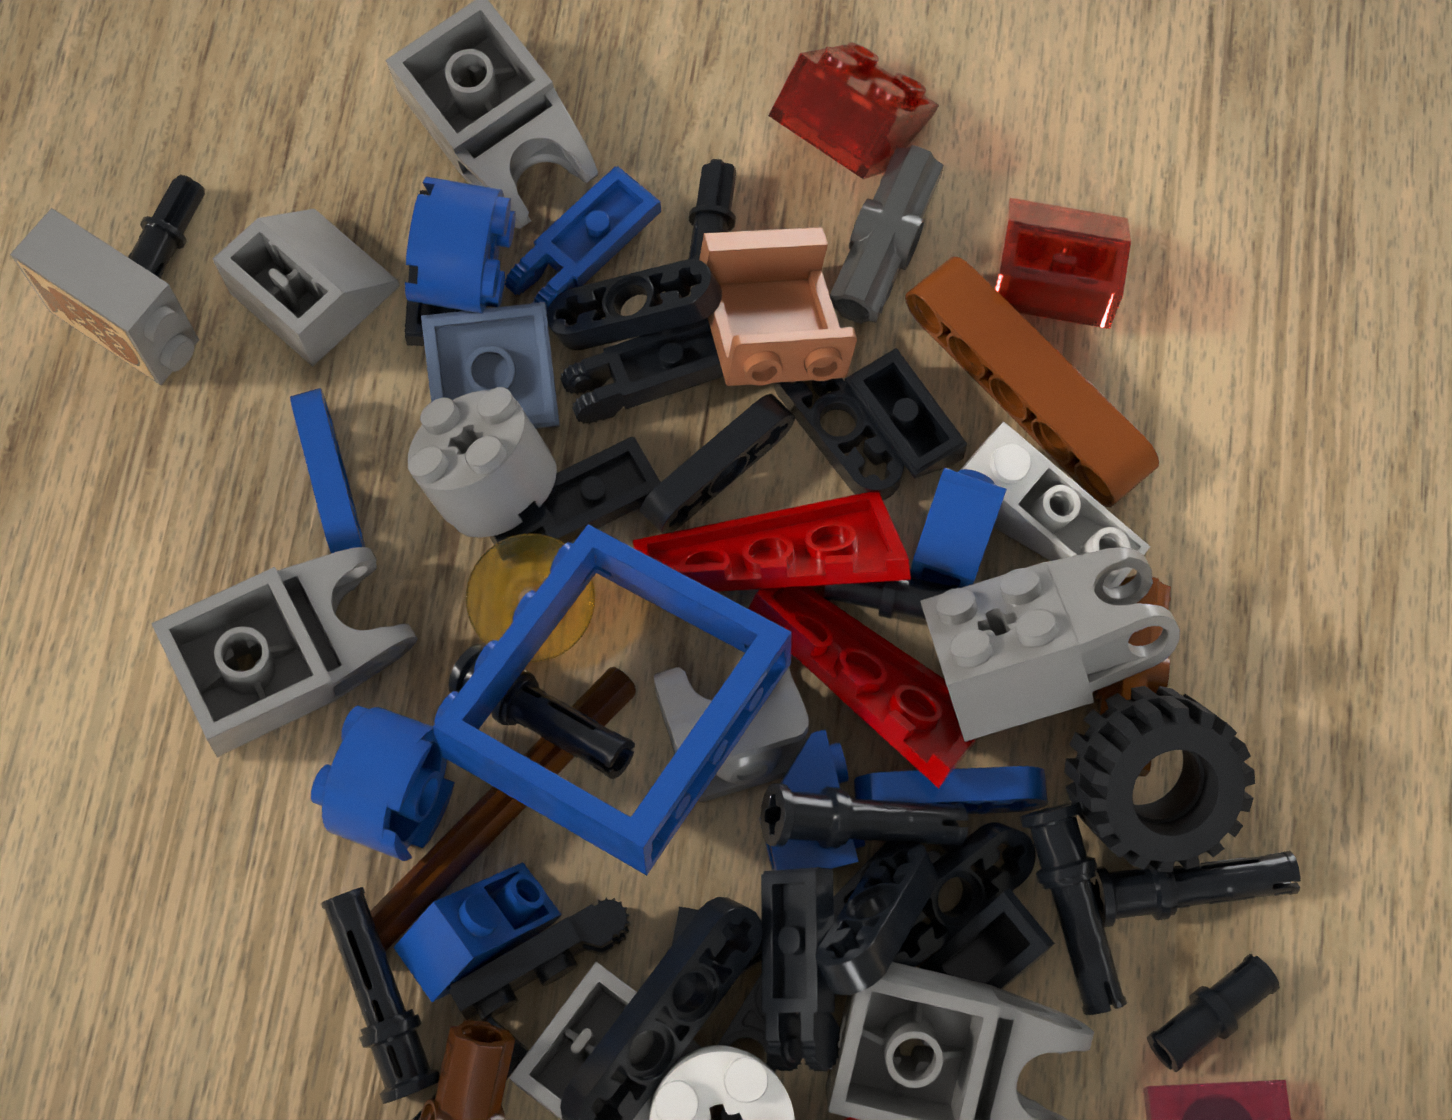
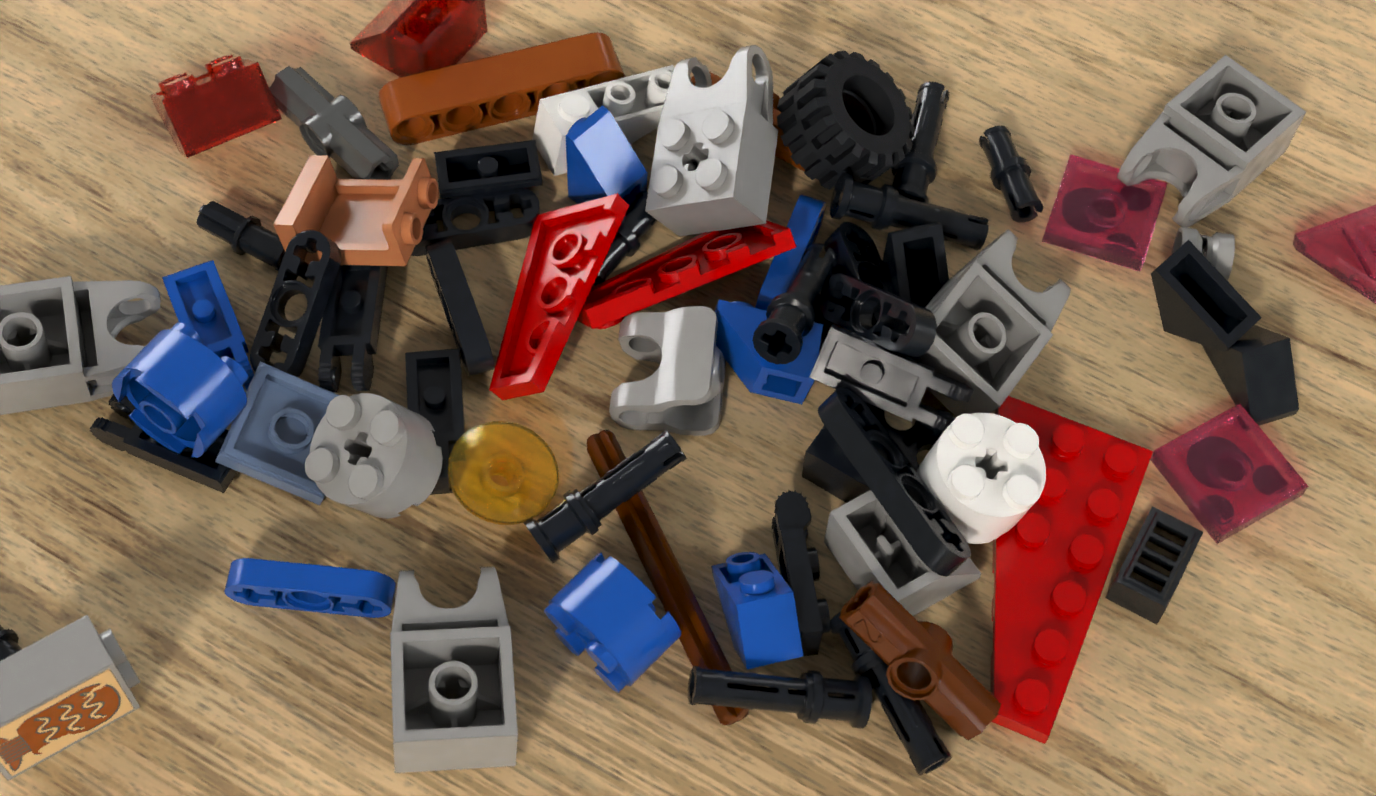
camera: 70 degrees left, 10 degrees down
light grey slope [213,209,400,367] -> none
blue window [433,524,792,876] -> none

